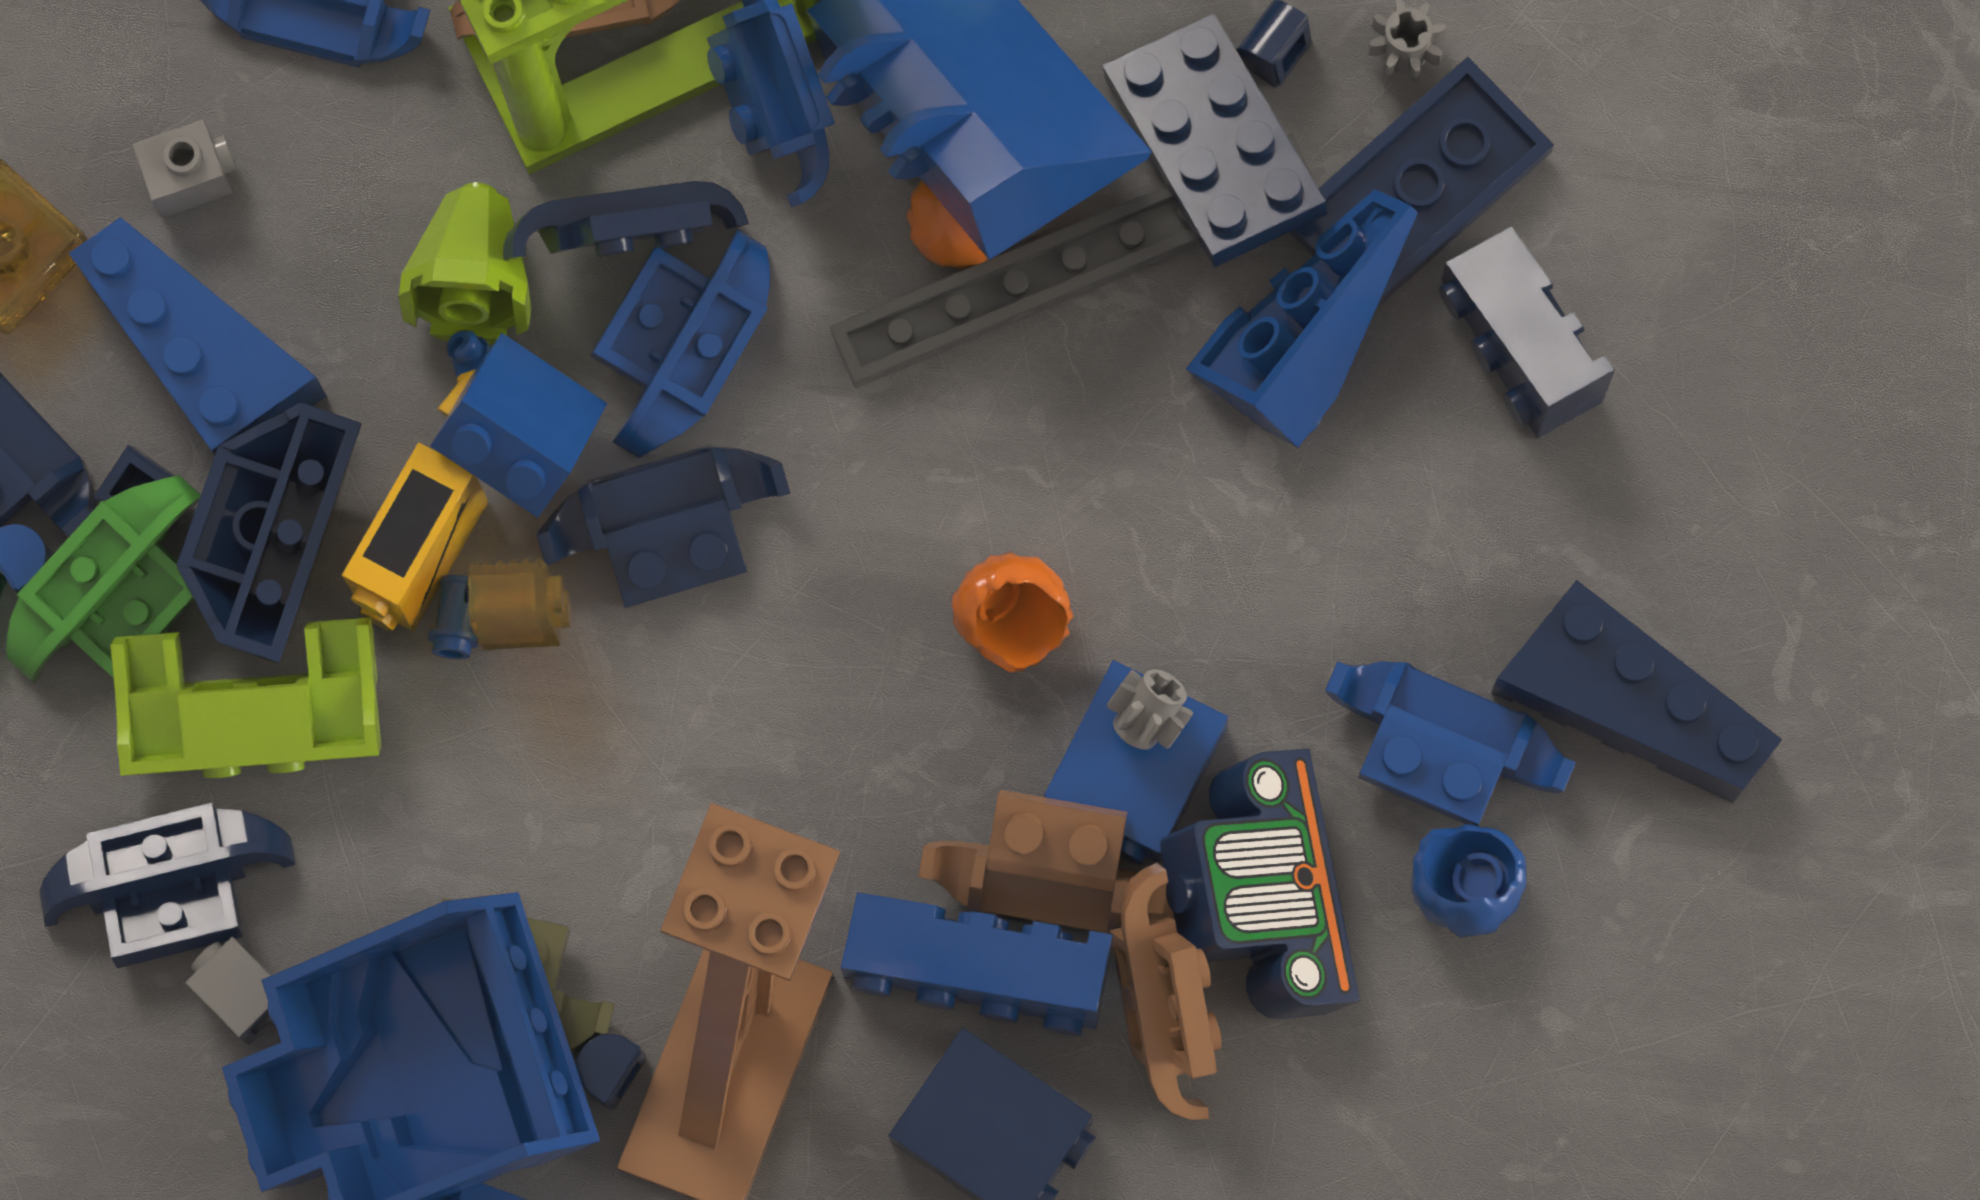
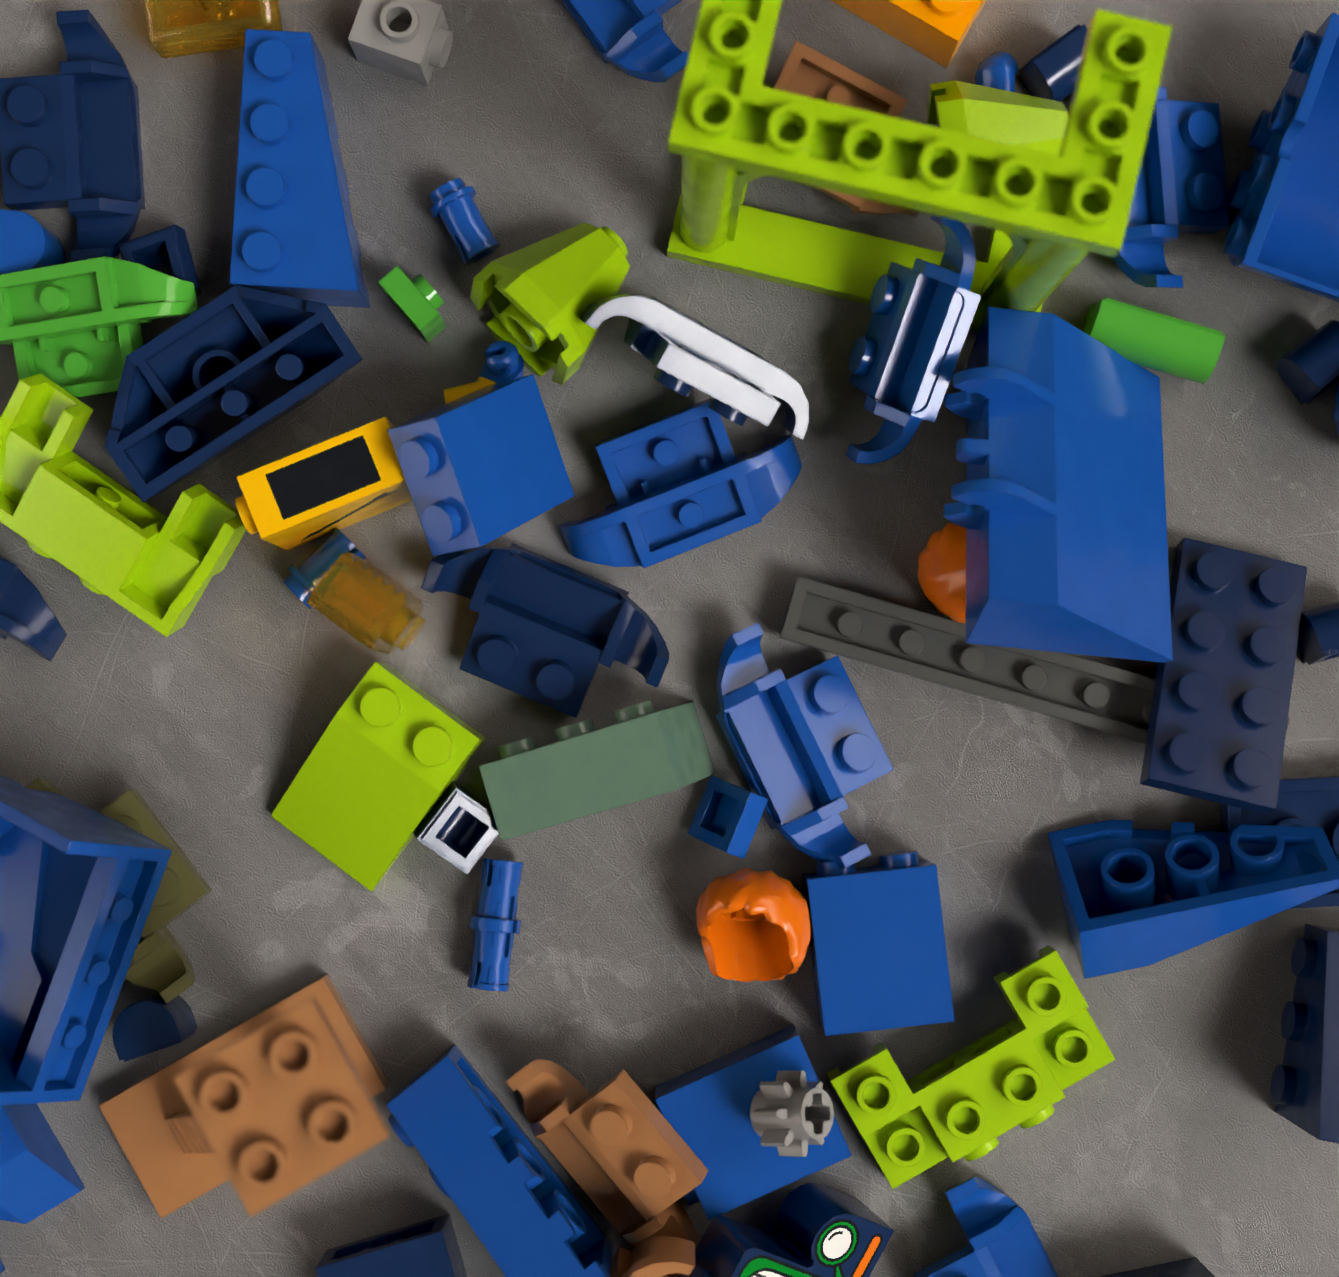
camera: 30 degrees right, 10 degrees up
none -> lime slope [270,661,487,892]
none -> bright green plate [378,265,447,343]
none -> brick [414,782,499,874]
none -> blue pin [429,178,500,265]
none -> blue pin [467,858,523,991]
none -> sand green wedge [479,700,715,841]
none -> blue tile [687,775,768,859]
none -> blue plate [715,623,894,868]
none -> blue brick [802,851,955,1036]
none -> lime bracket [827,945,1116,1189]

